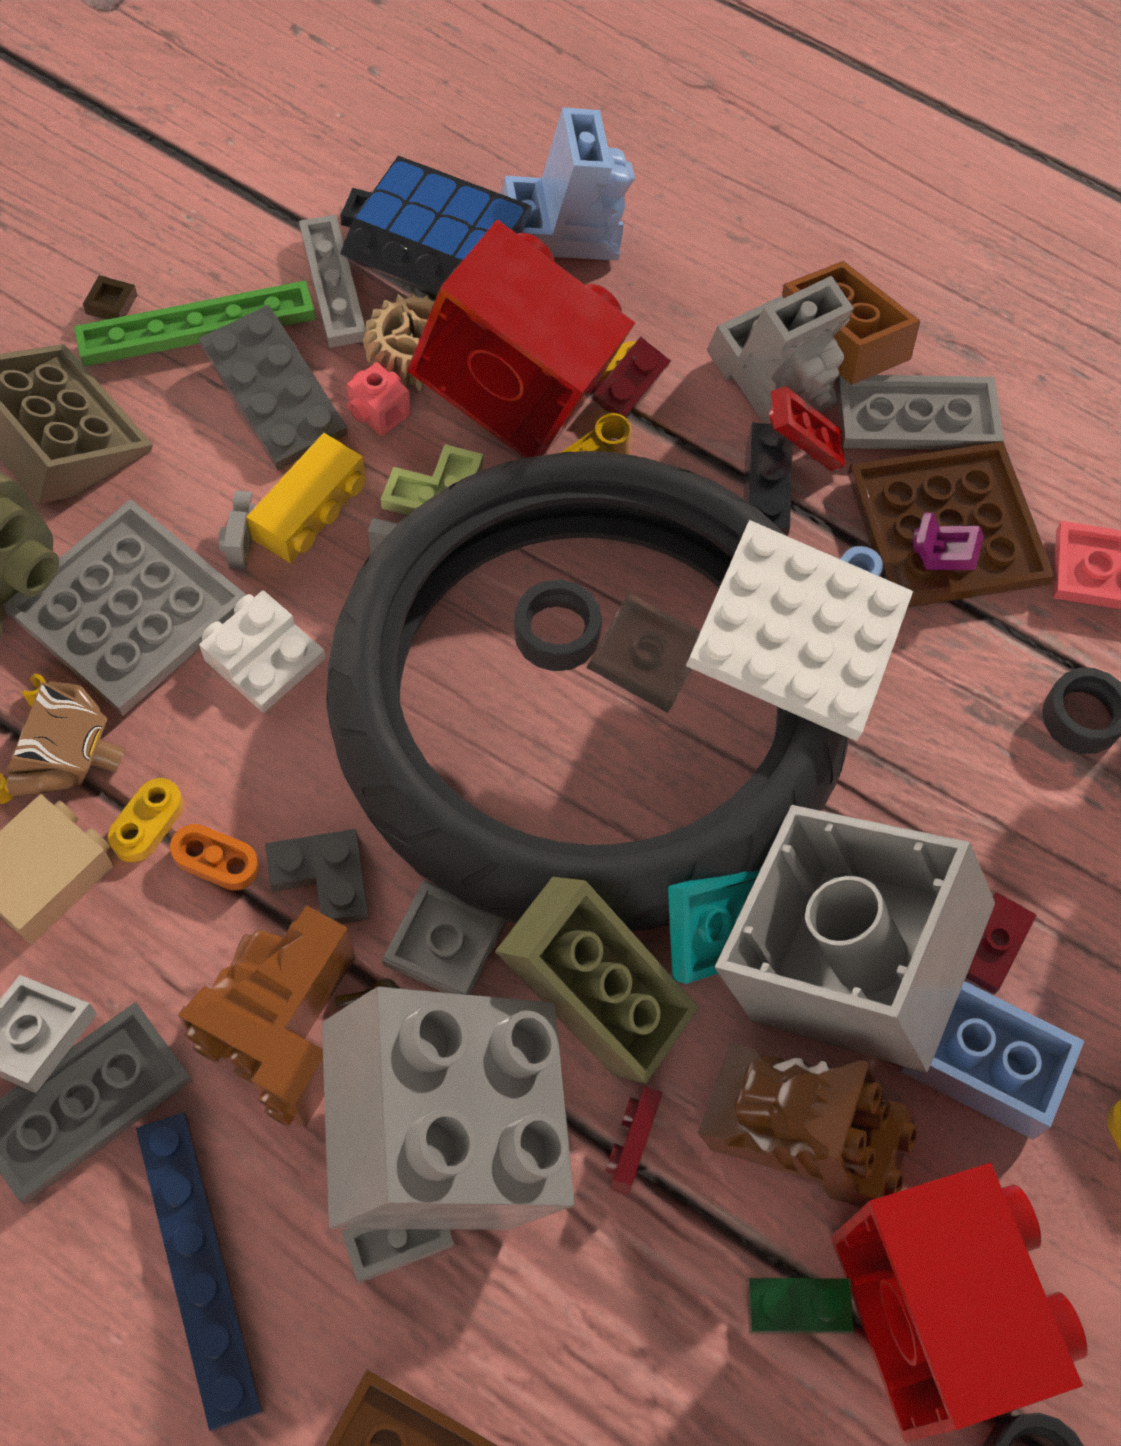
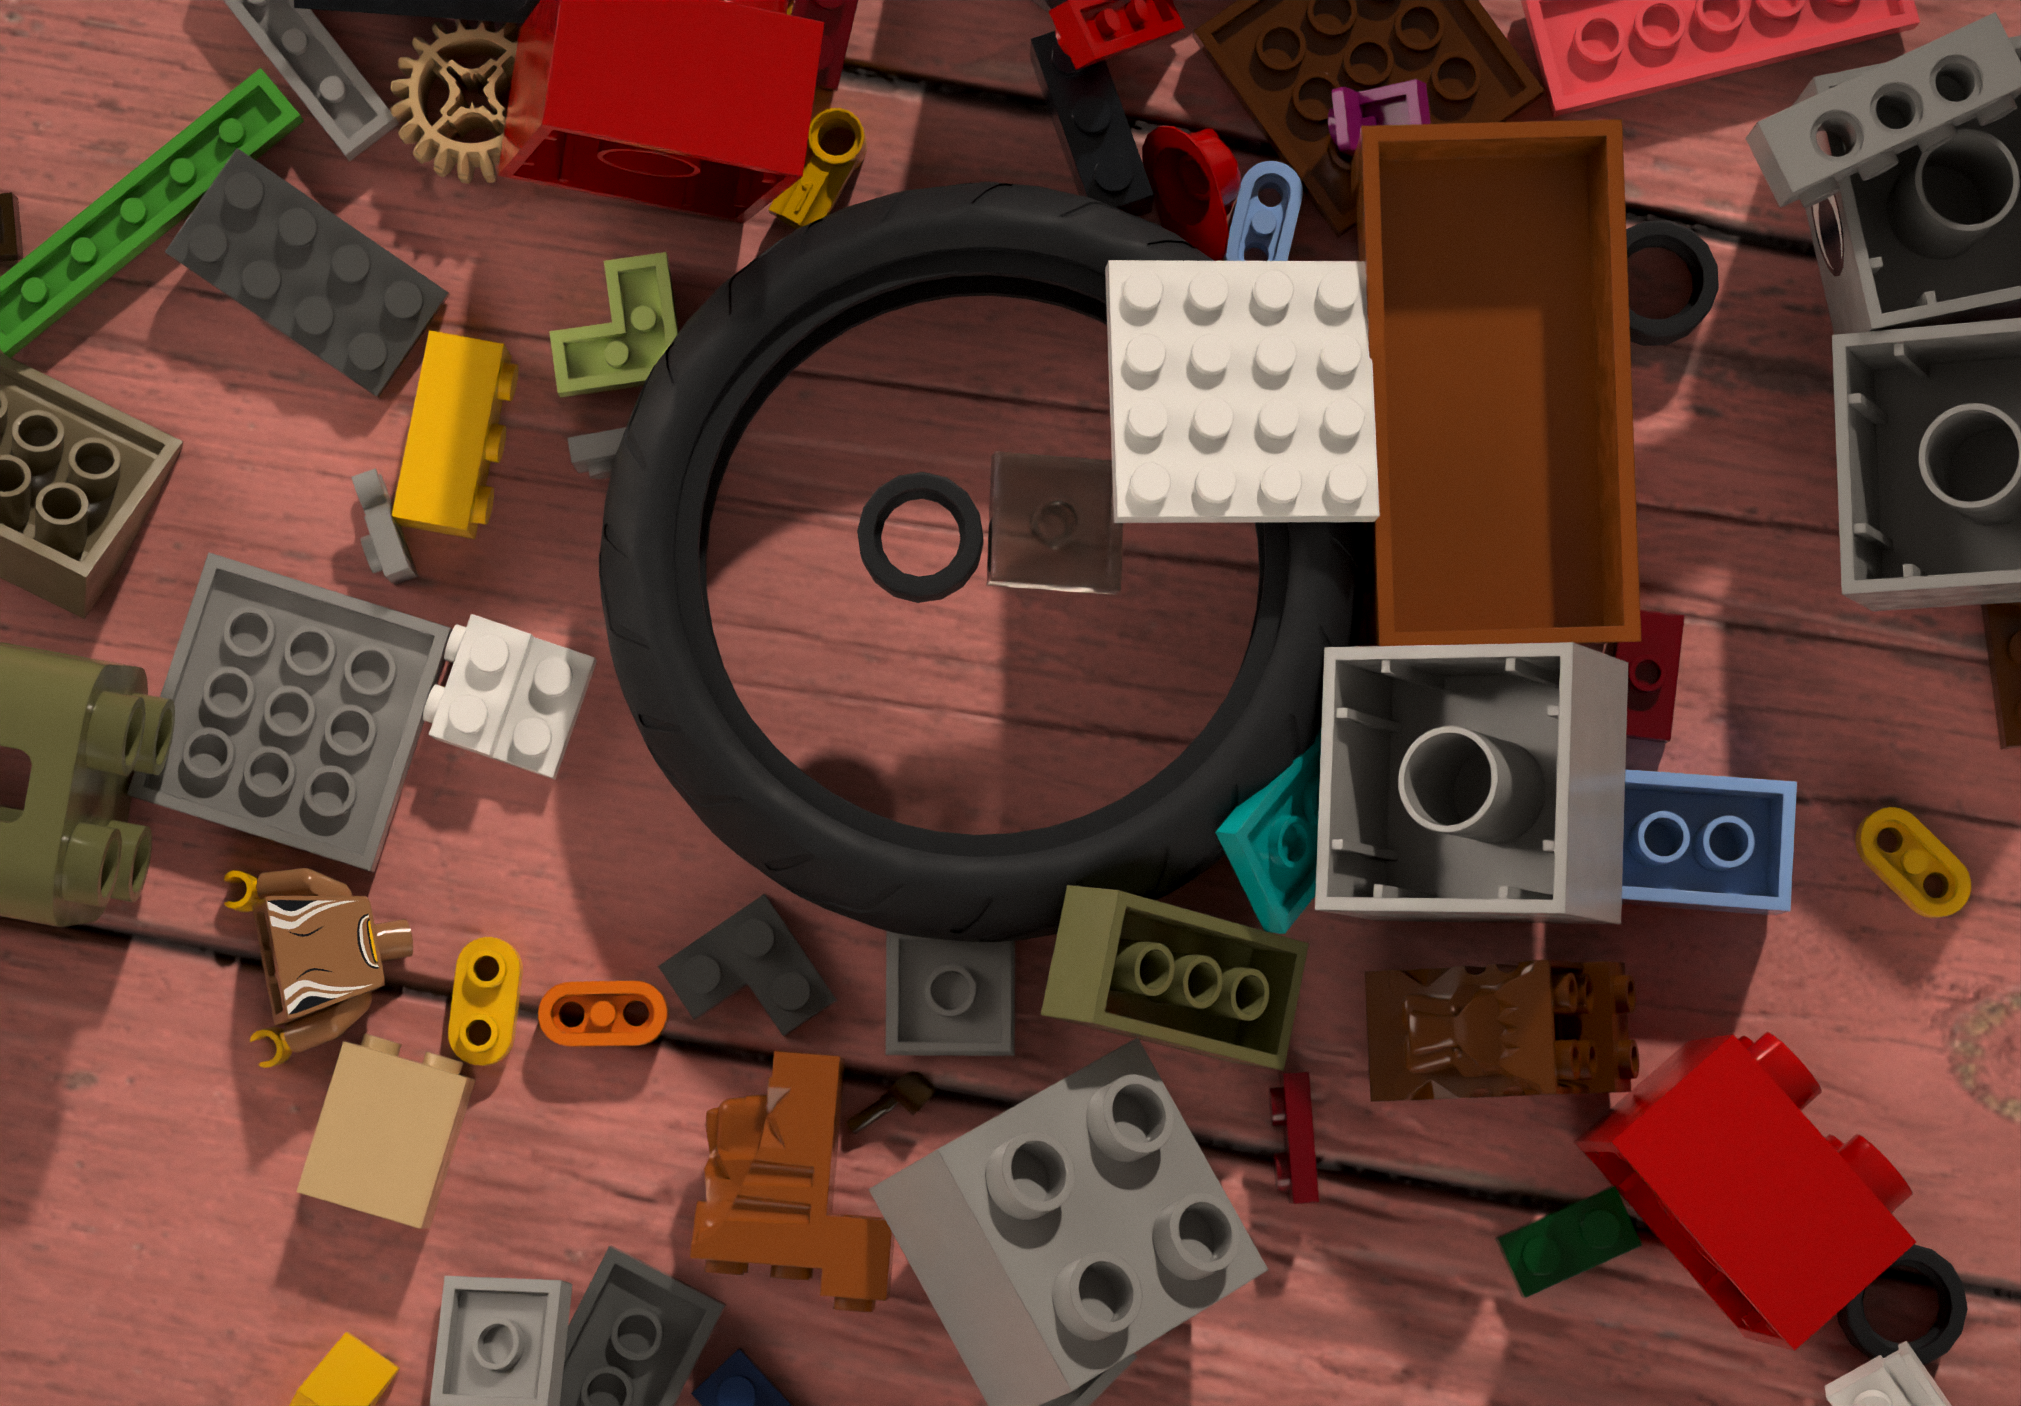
camera: 20 degrees left, 20 degrees up
coral brick [346,362,411,437] -> none
none -> red piece [1142,126,1241,261]
none -> dark orange piece [1351,119,1641,646]

